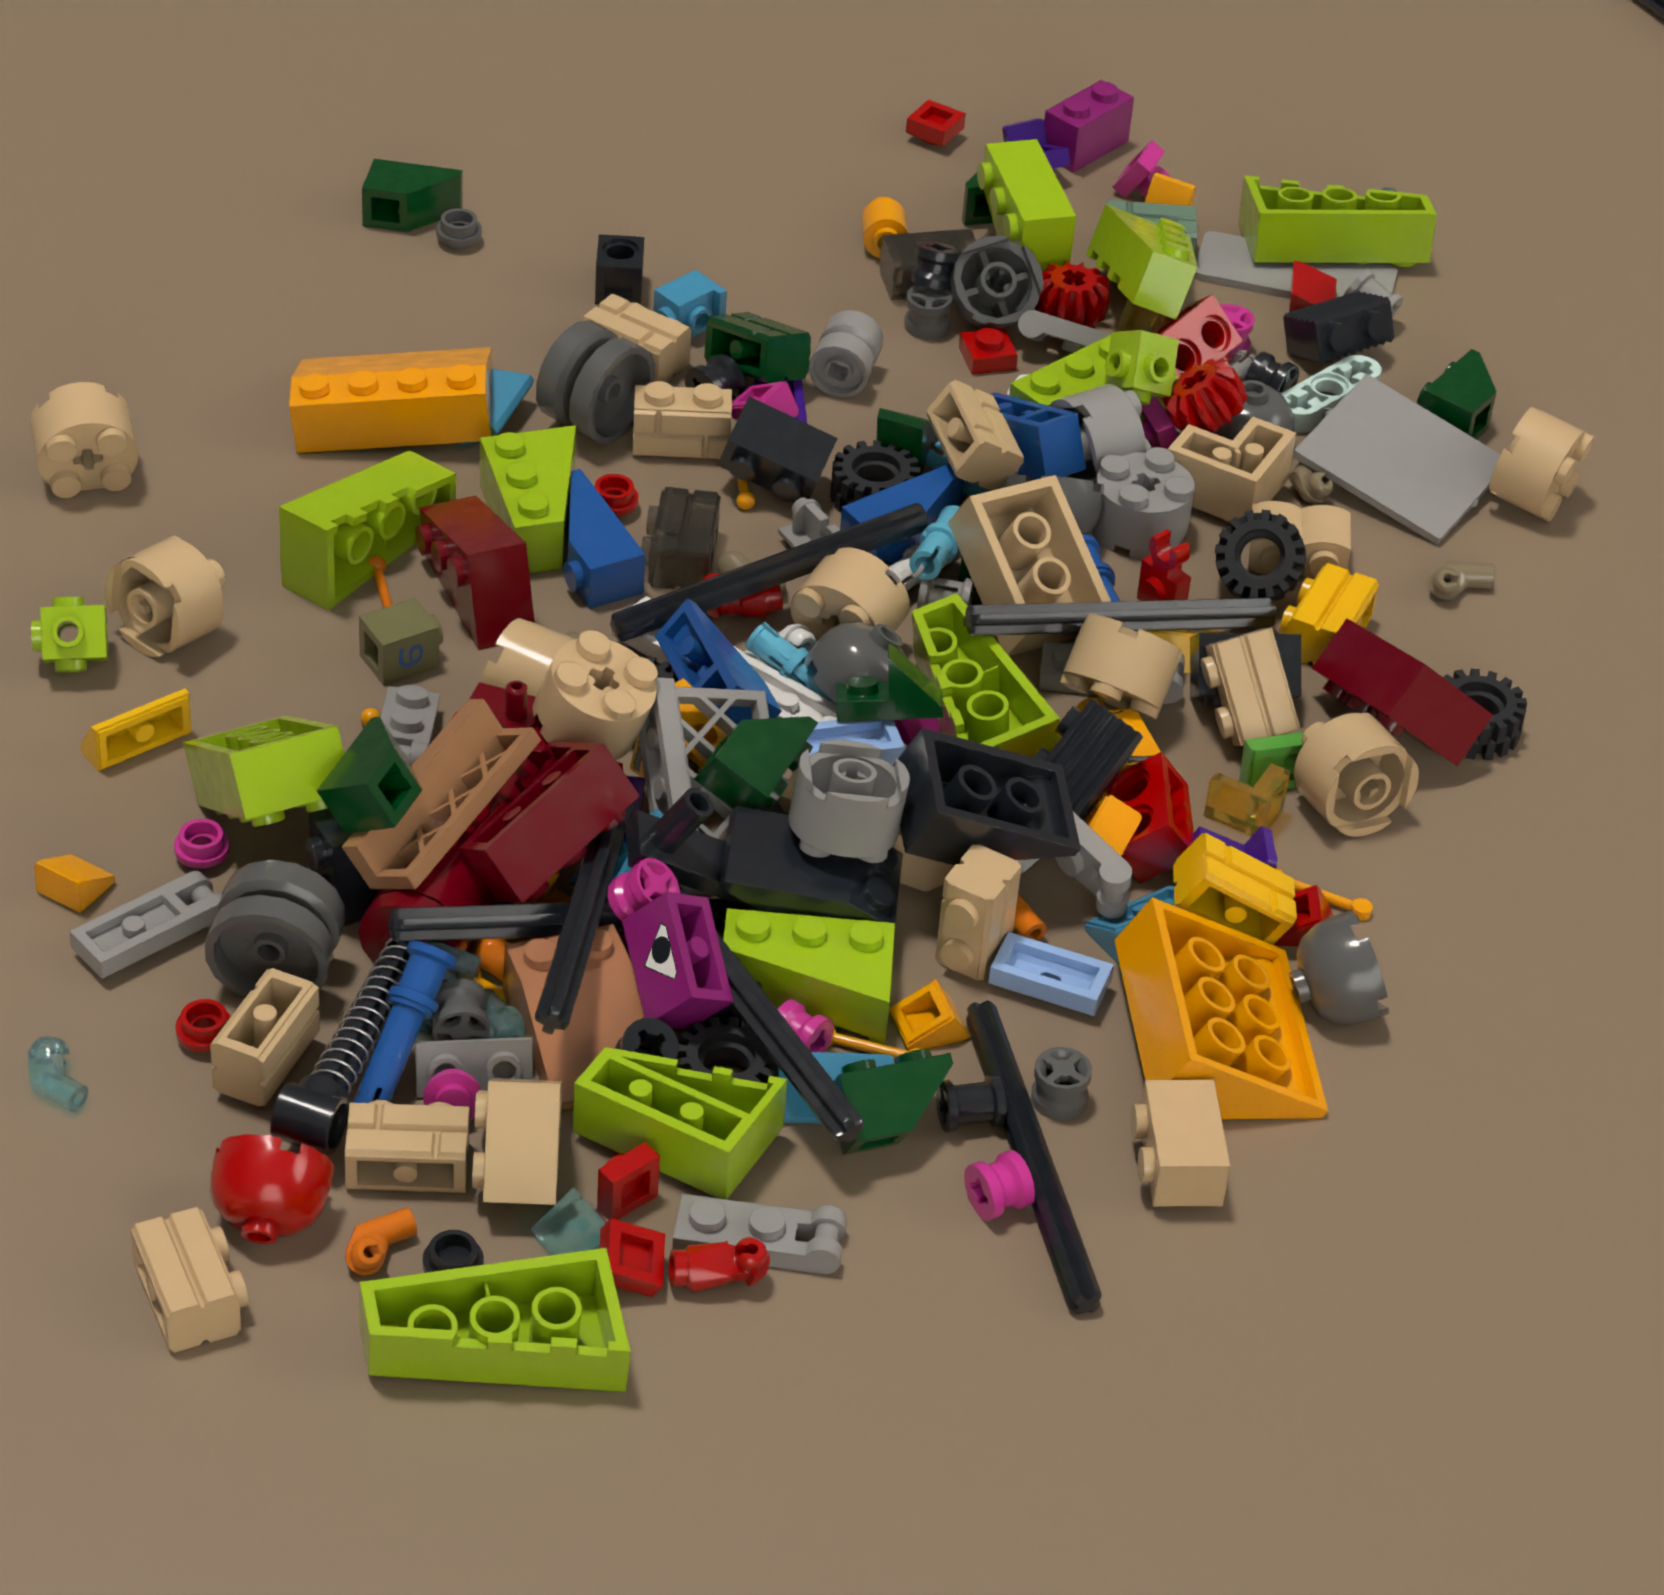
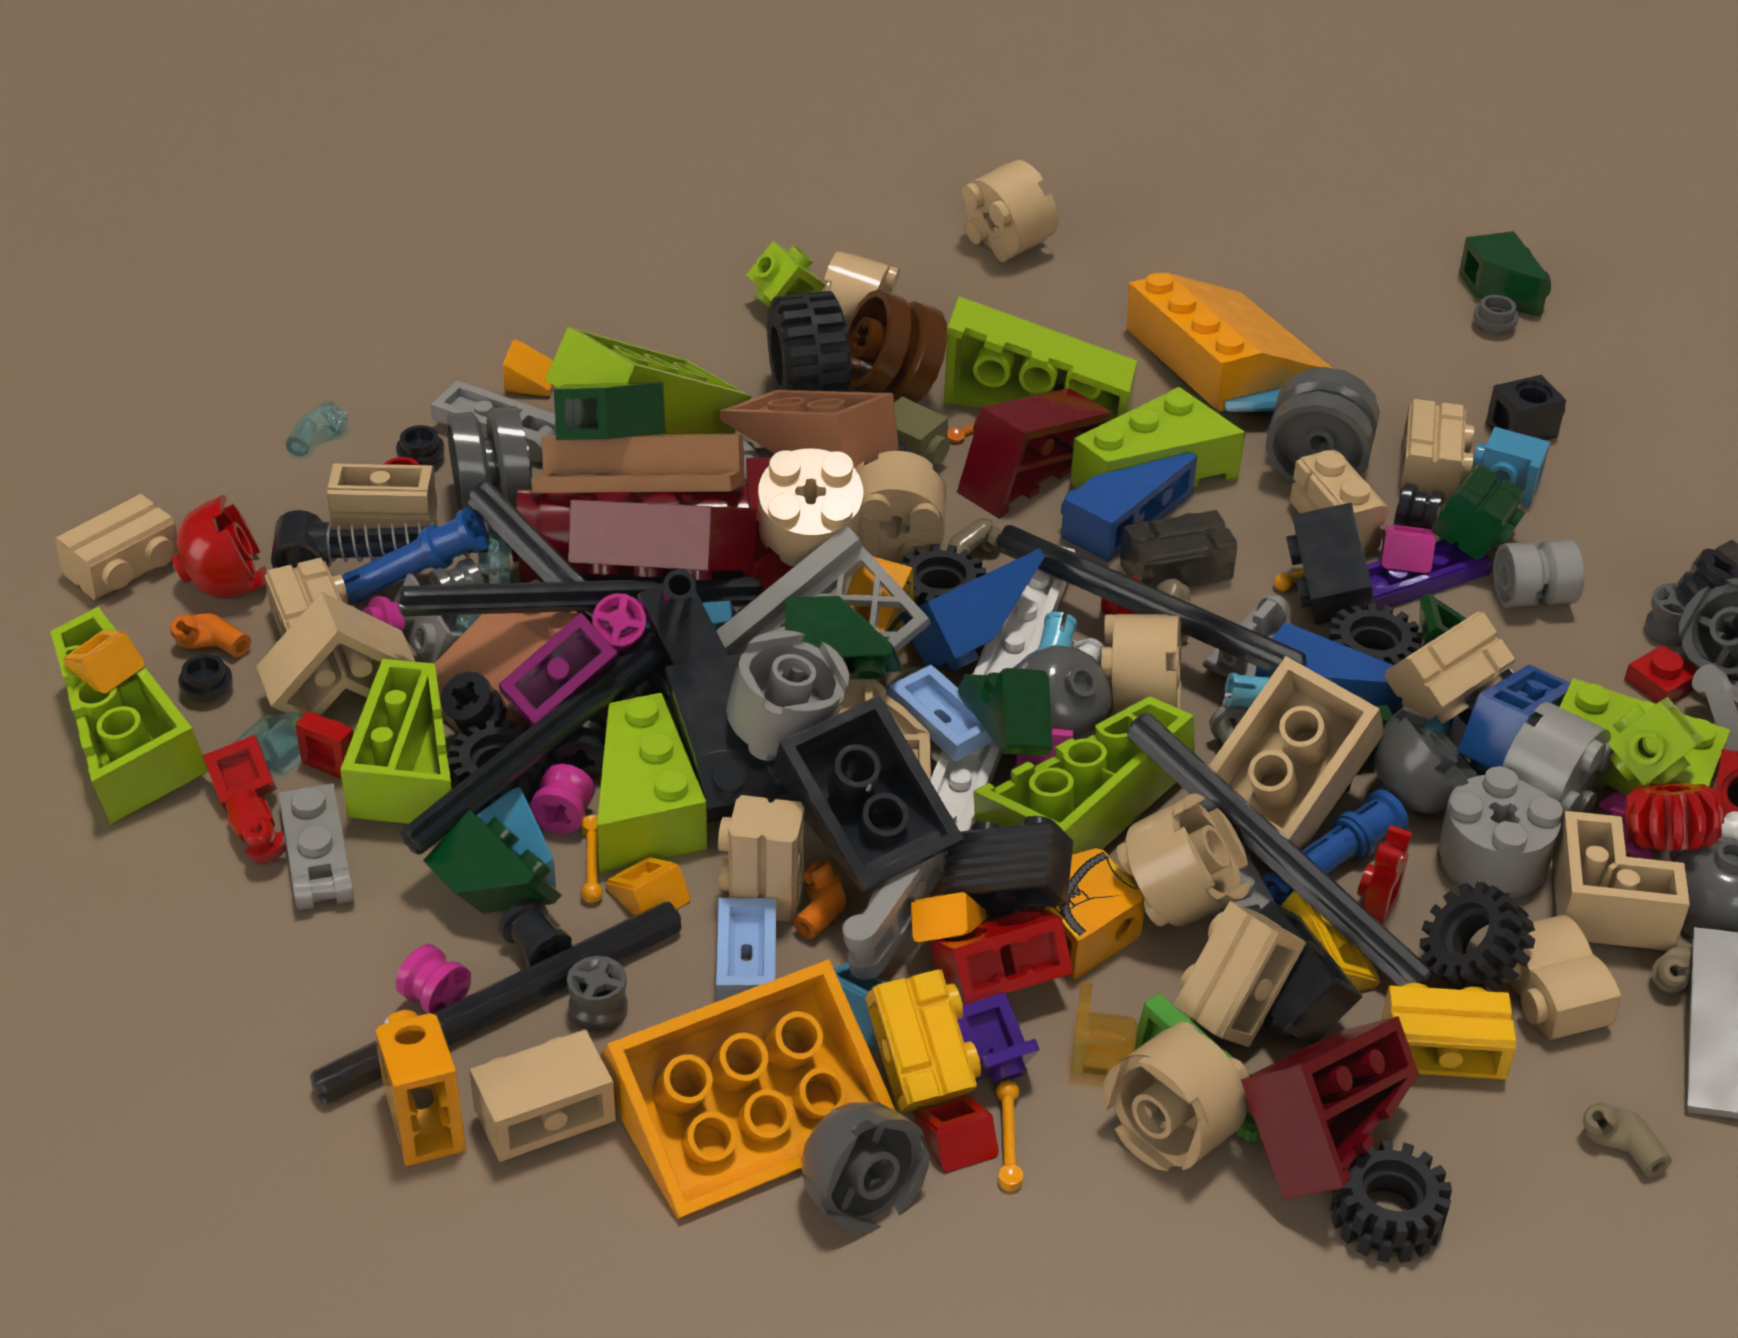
camera: 70 degrees right, 0 degrees up
yellow slope [80,688,192,771] -> none
red plate [594,474,639,518] -> none
none -> light orange slope [63,630,145,694]
none -> light orange torso [375,1010,466,1167]
none -> black plate [396,425,445,465]
none -> nougat slope [719,390,899,468]
none -> black tyre [767,291,851,392]
none -> reddish brown wheel [847,289,947,403]

